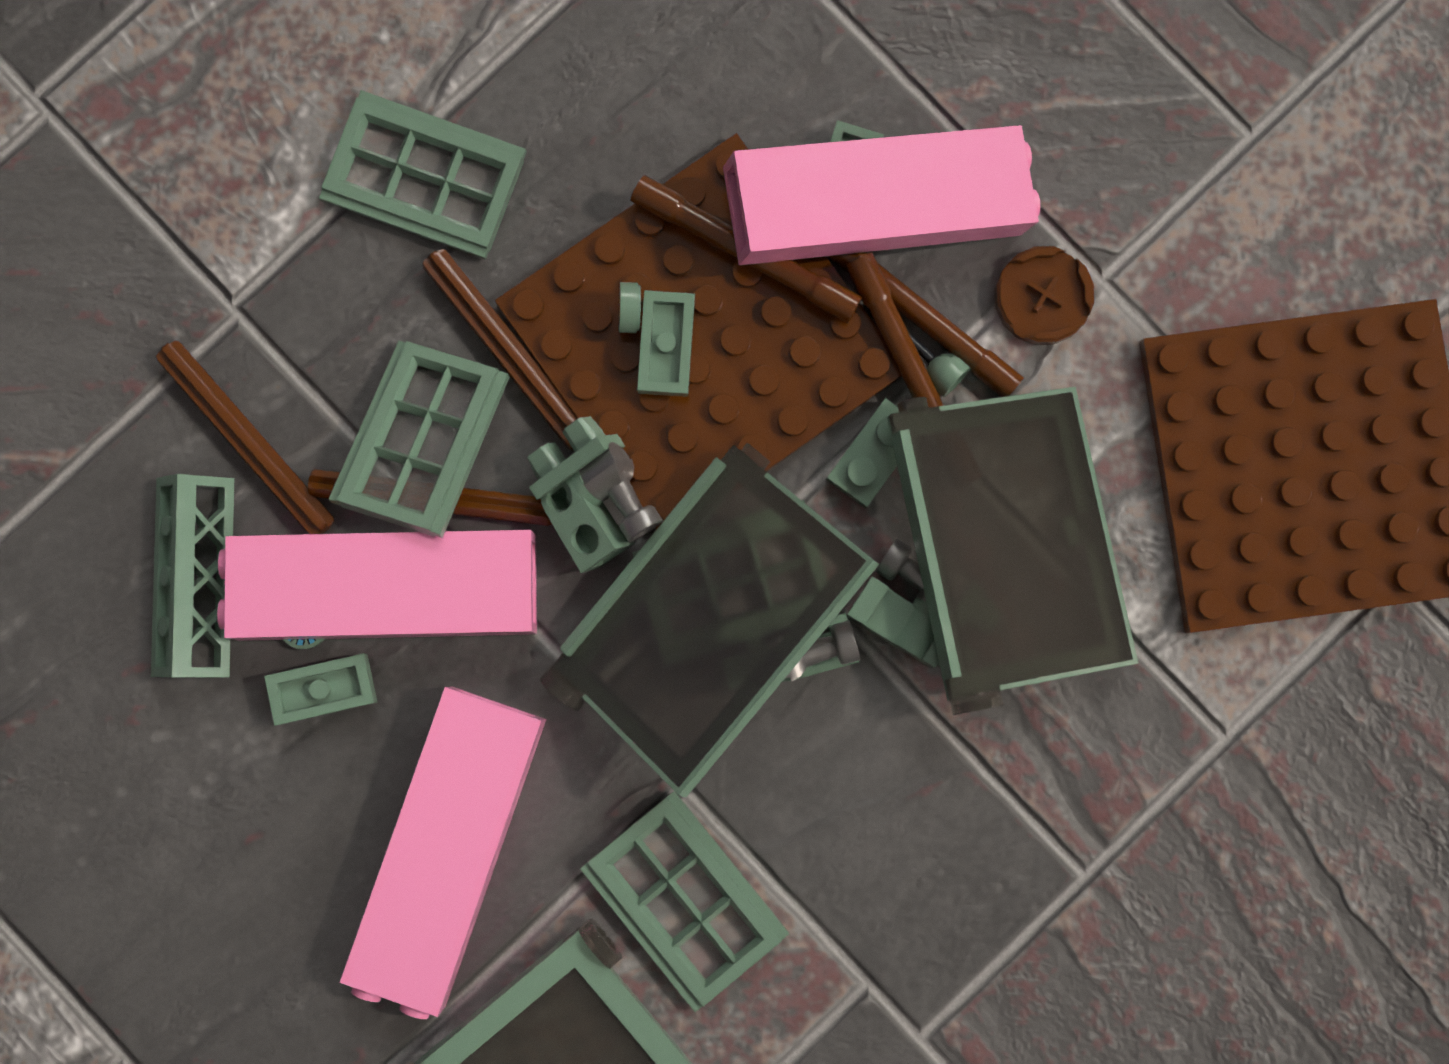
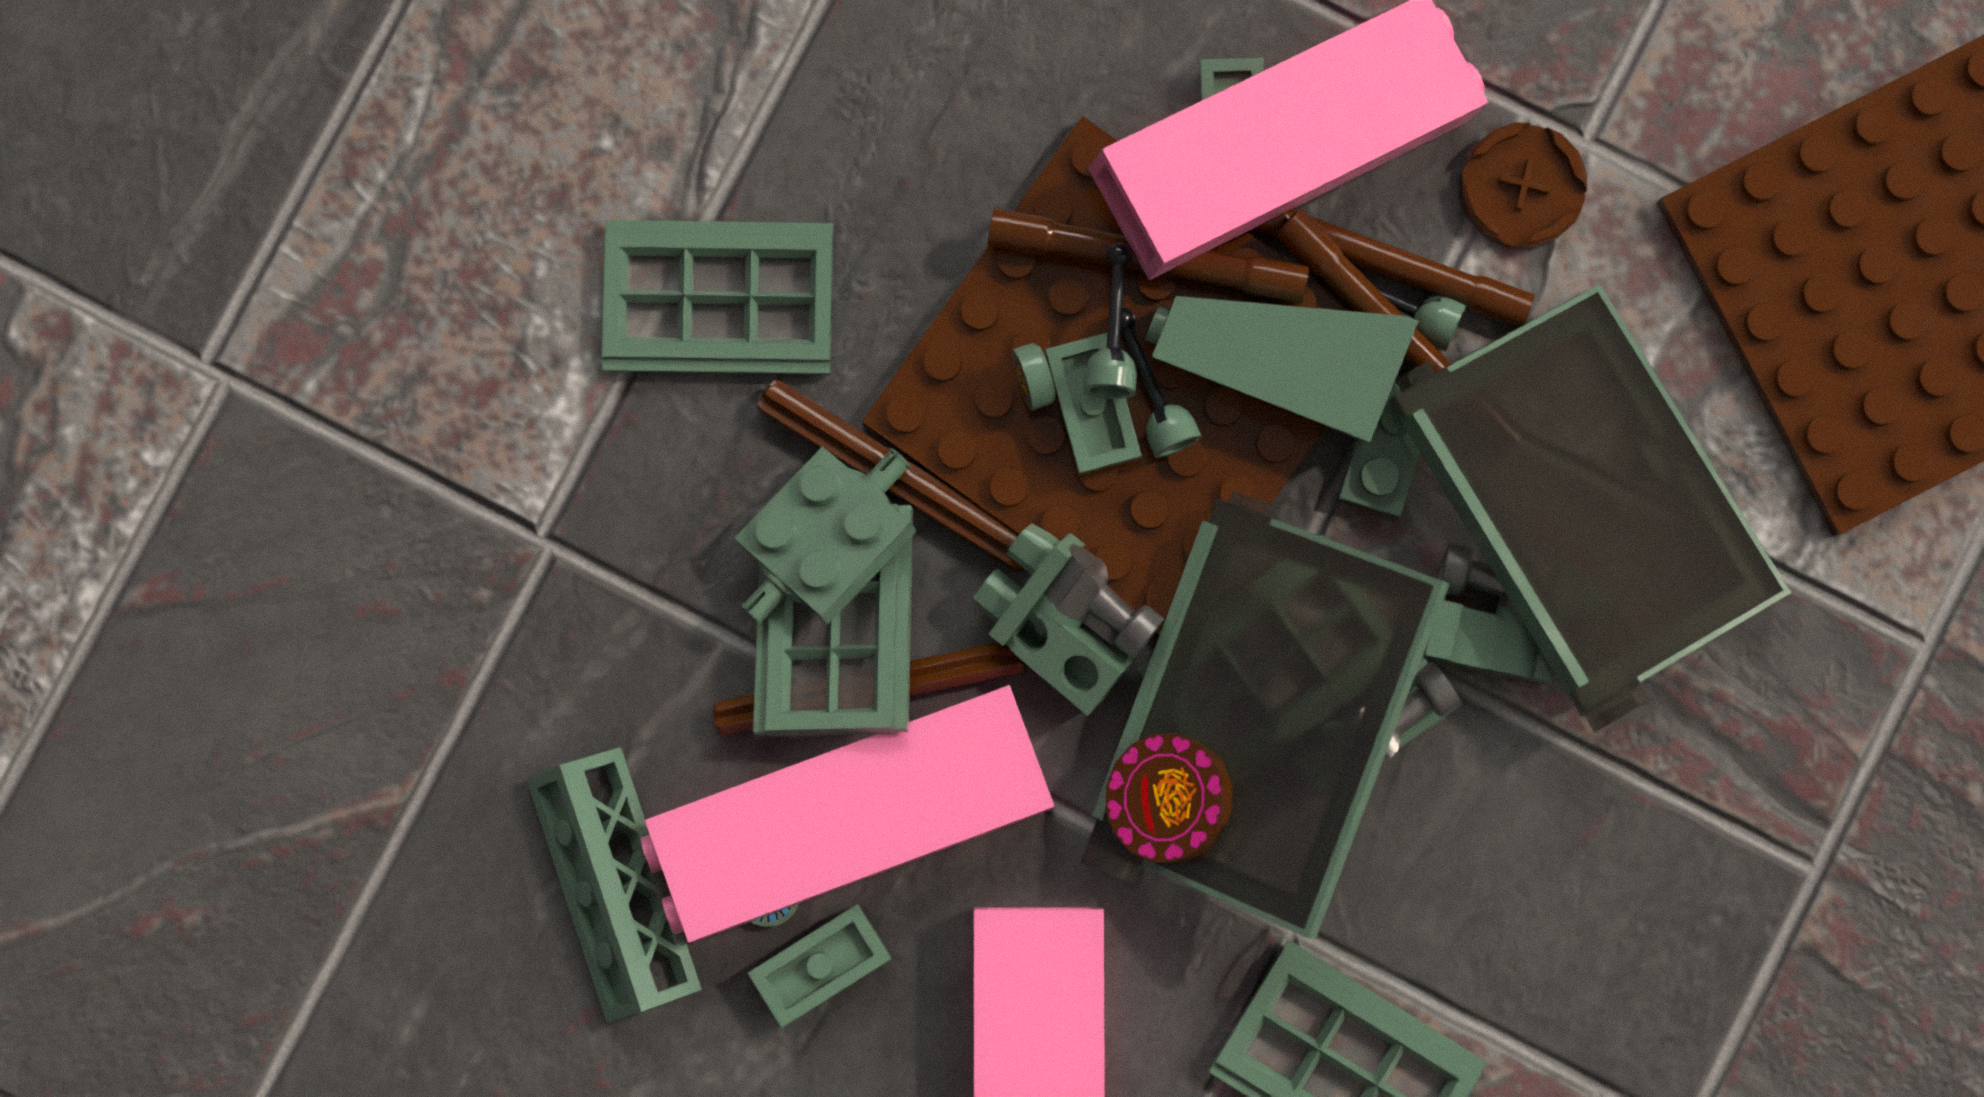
camera: 15 degrees left, 0 degrees up
reddish brown axle [156,341,335,534] -> none
none -> sand green plate [734,446,916,625]
none -> hinge [1084,242,1137,399]
none -> reddish brown tile [1106,733,1232,863]
none -> hinge [1120,308,1202,458]
none -> sand green slope [1145,296,1419,442]

